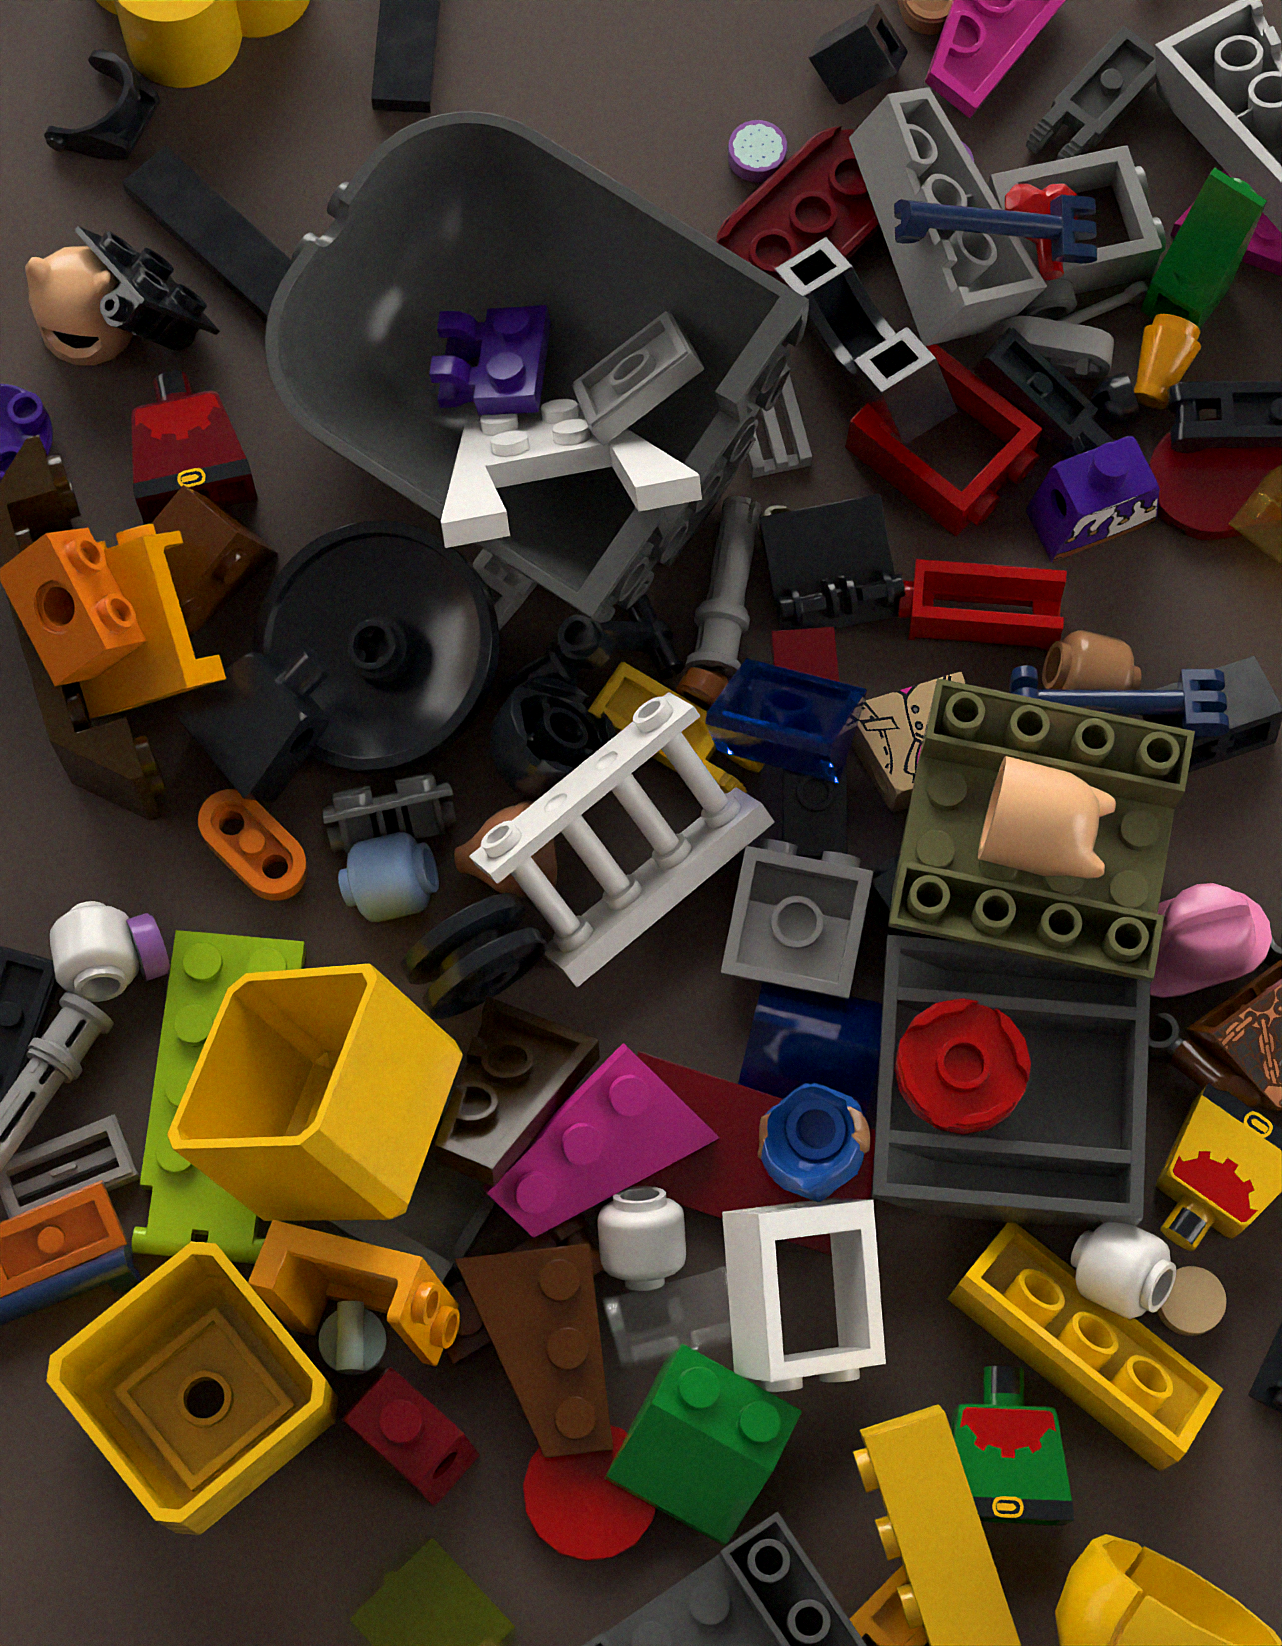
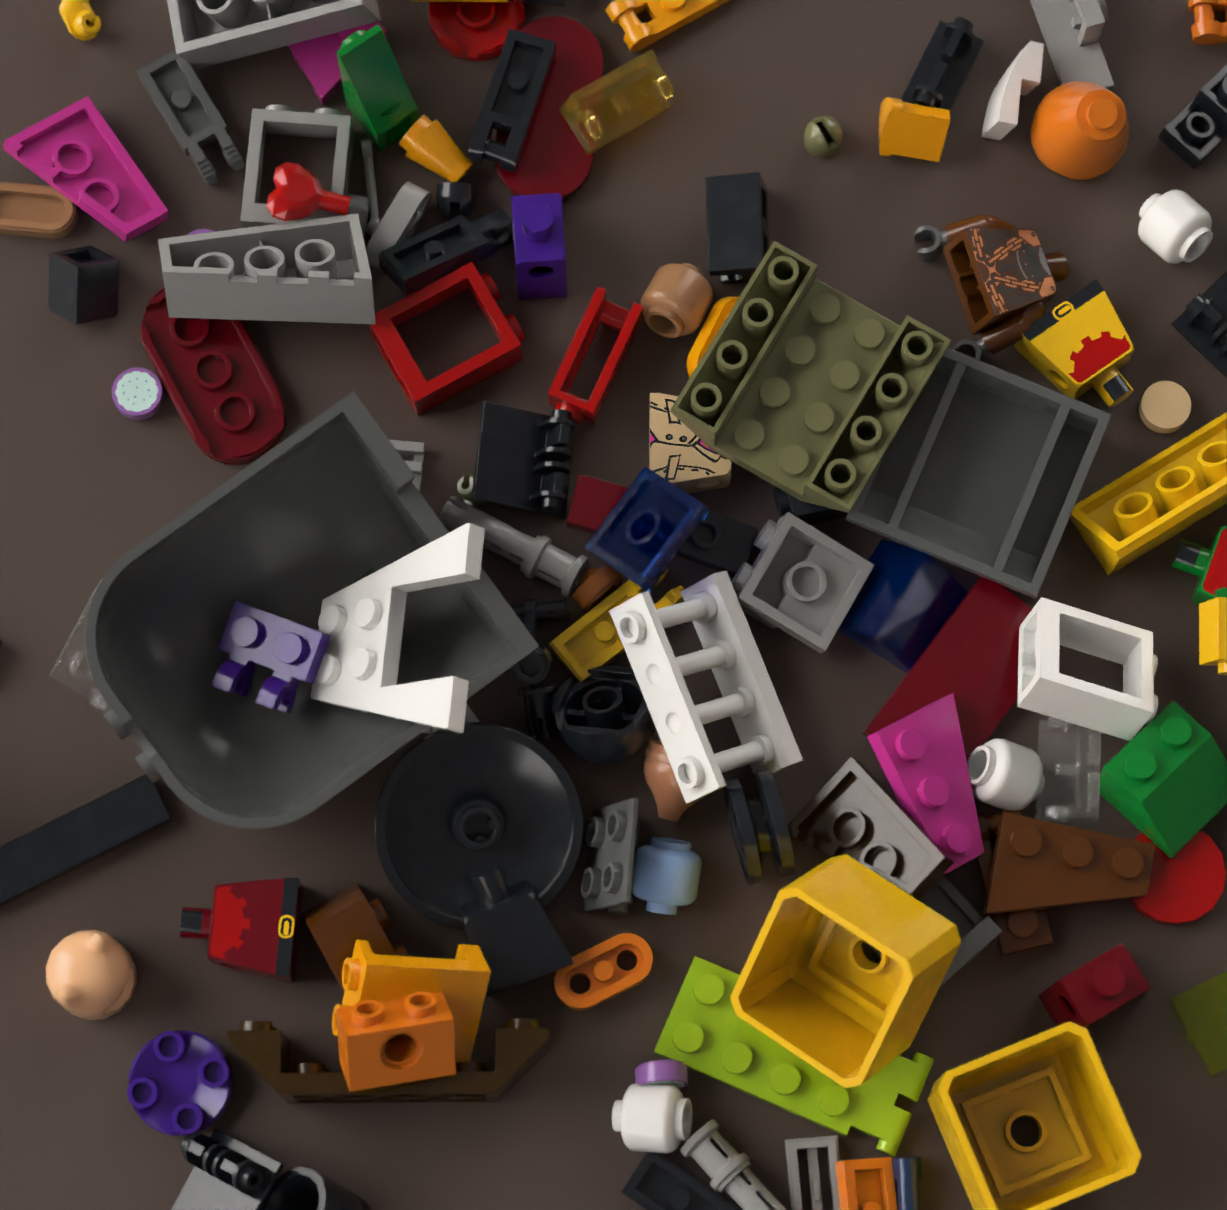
camera: 70 degrees left, 5 degrees up
black hinge [74,226,220,351] -> none
light orange panel [248,1220,460,1366] -> none
light aqua plate [318,1301,387,1376] -> none
light grey tile [572,310,704,446] -> none
blue hair [757,1082,870,1202] -> none
black arch [775,237,958,445] -> none
dark blue hinge [894,194,1097,264] -> none
red tile [894,998,1031,1134] -> none
light nougat piece [978,756,1116,879] -> none
dark blue hinge [1009,665,1230,737] -> none
white head [1071,1222,1177,1319] -> none
bright pink piece [1150,883,1272,998] -> none

